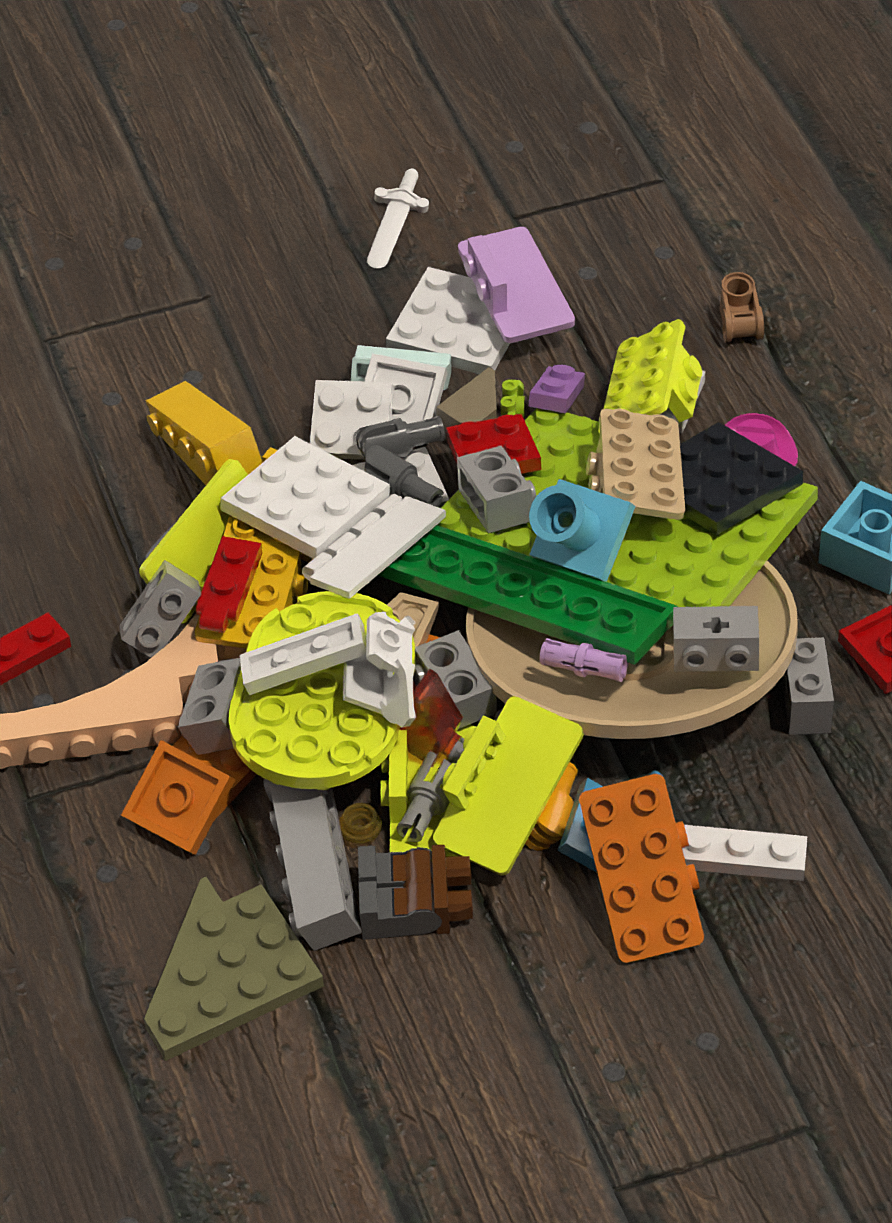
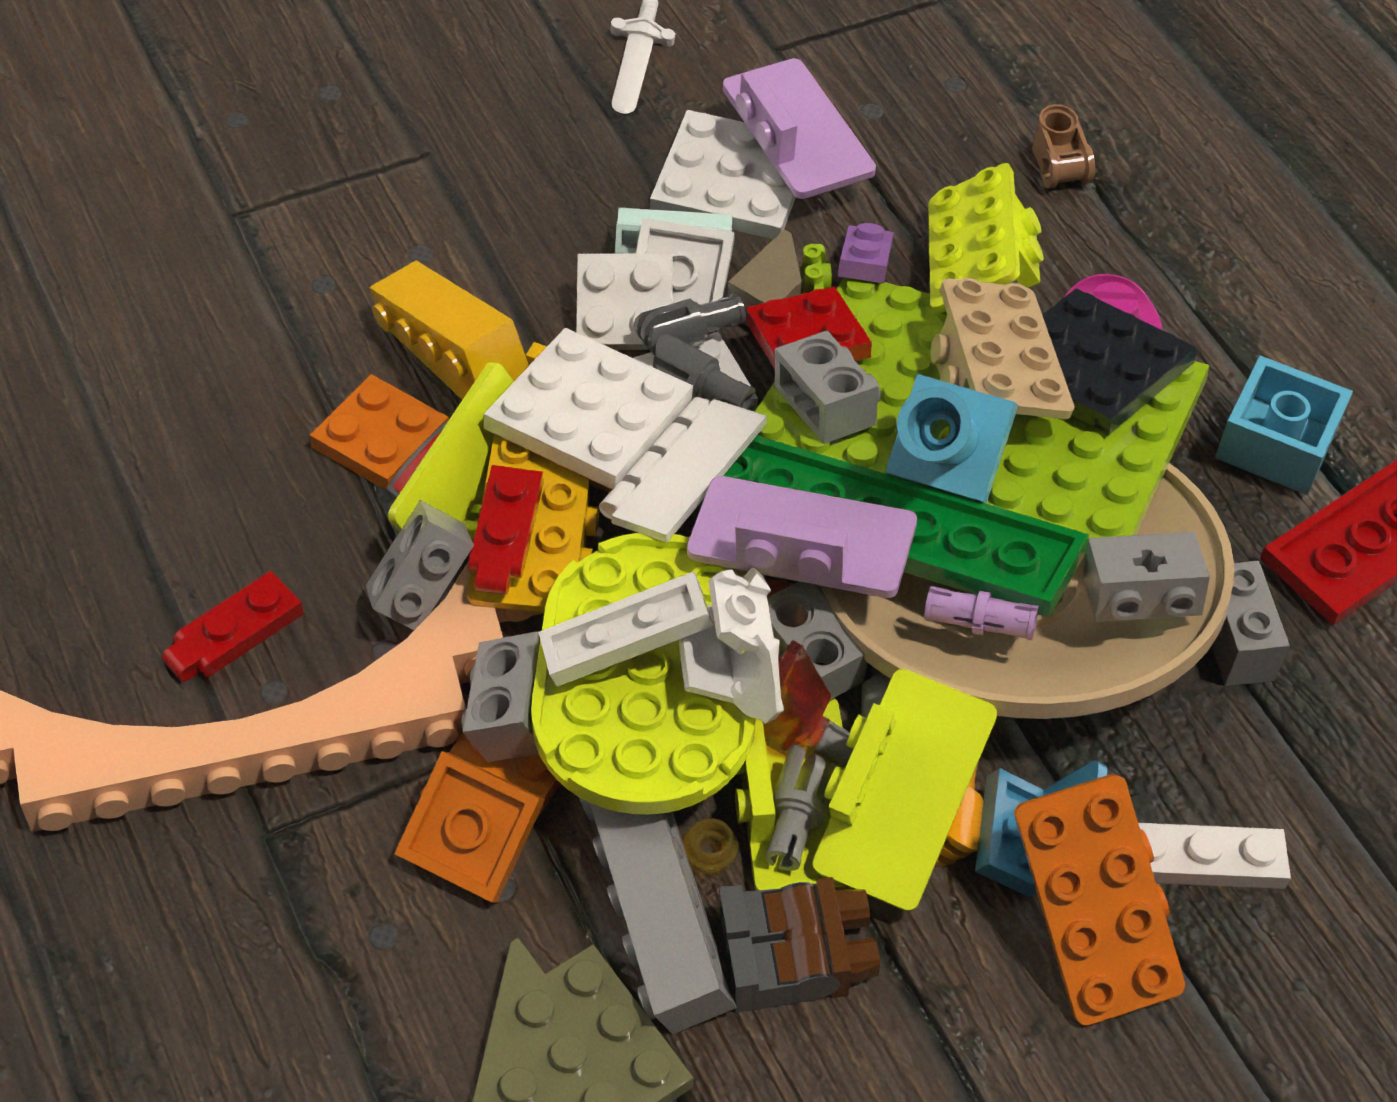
camera: 10 degrees left, 5 degrees up
none -> orange plate [309,374,449,490]
none -> lavender bracket [687,476,917,598]

